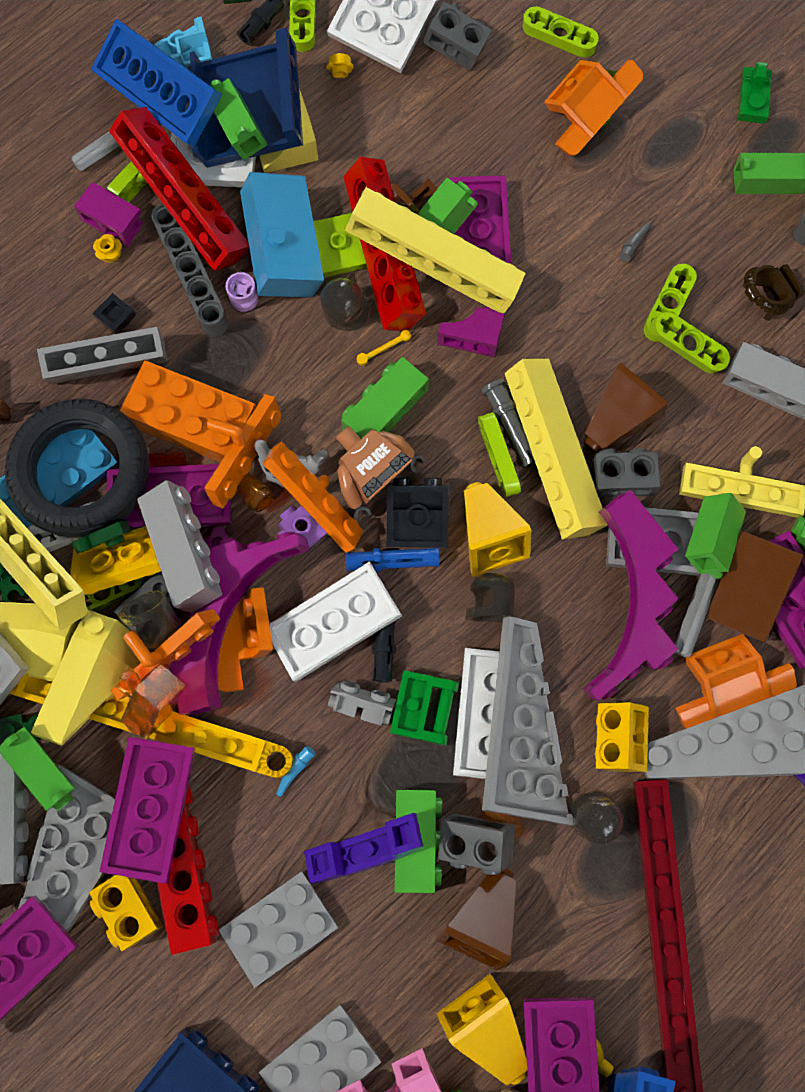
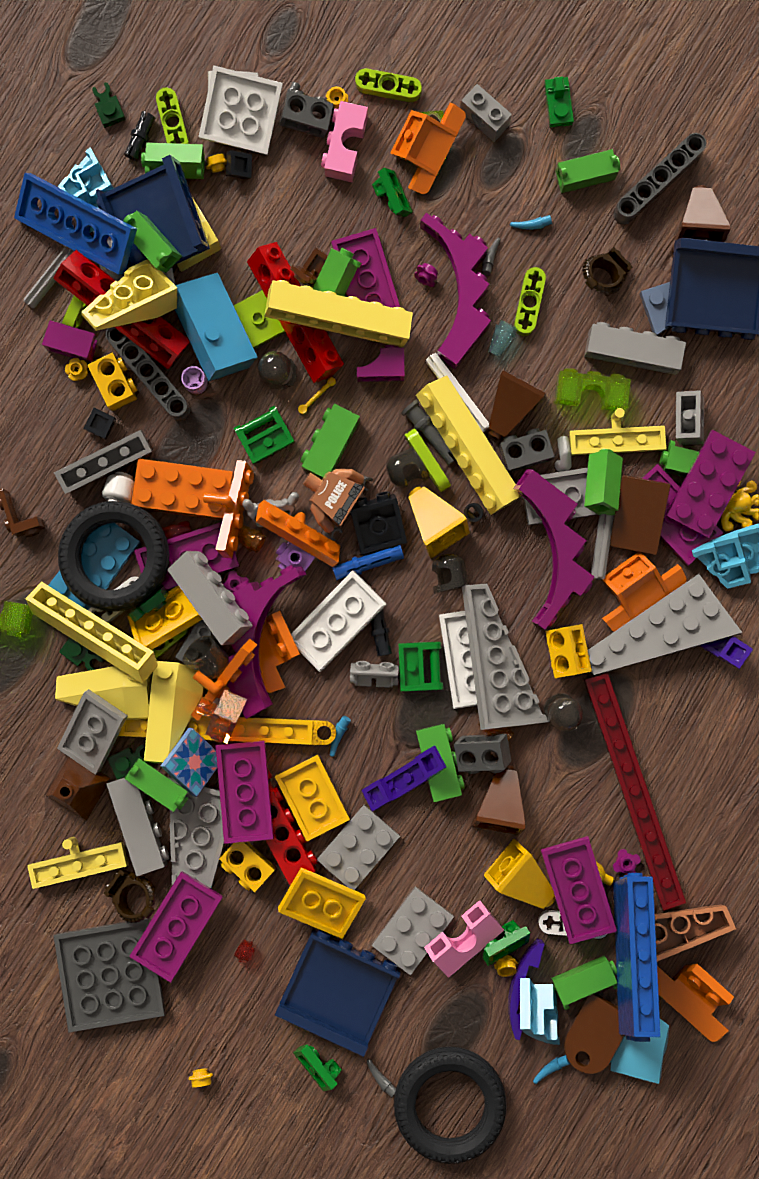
camera: 10 degrees left, 10 degrees up
lime beam [650,312,730,374] -> none
none -> light yellow wedge [82,259,177,331]
none -> yellow brick [87,352,138,411]
none -> white head [102,472,134,504]
none -> brick [141,143,205,179]
none -> tile [161,728,218,797]
none -> black plate [226,150,252,180]
none -> green plate [234,406,295,465]
none -> clear red plate [234,939,255,963]
none -> yellow plate [275,755,350,841]
none -> yellow plate [278,867,366,939]
none -> bright pink arch [321,101,368,182]
none -> yellow plate [326,86,348,109]
none -> green hinge [372,168,413,217]
none -> clear smoke helmet [386,447,430,488]
none -> magenta plate [414,263,438,287]
none -> magenta arch [420,213,491,370]
none -> white axle [426,353,489,432]
none -> light grey brick [460,84,512,142]
none -> black hinge [464,503,484,522]
none -> clear light blue cone [488,320,517,357]
none -> dark azure helmet [510,215,552,229]
none -> clear neon green arch [554,368,631,411]
none -> light grey arm [555,436,572,472]
none -> magenta plate [613,849,641,875]

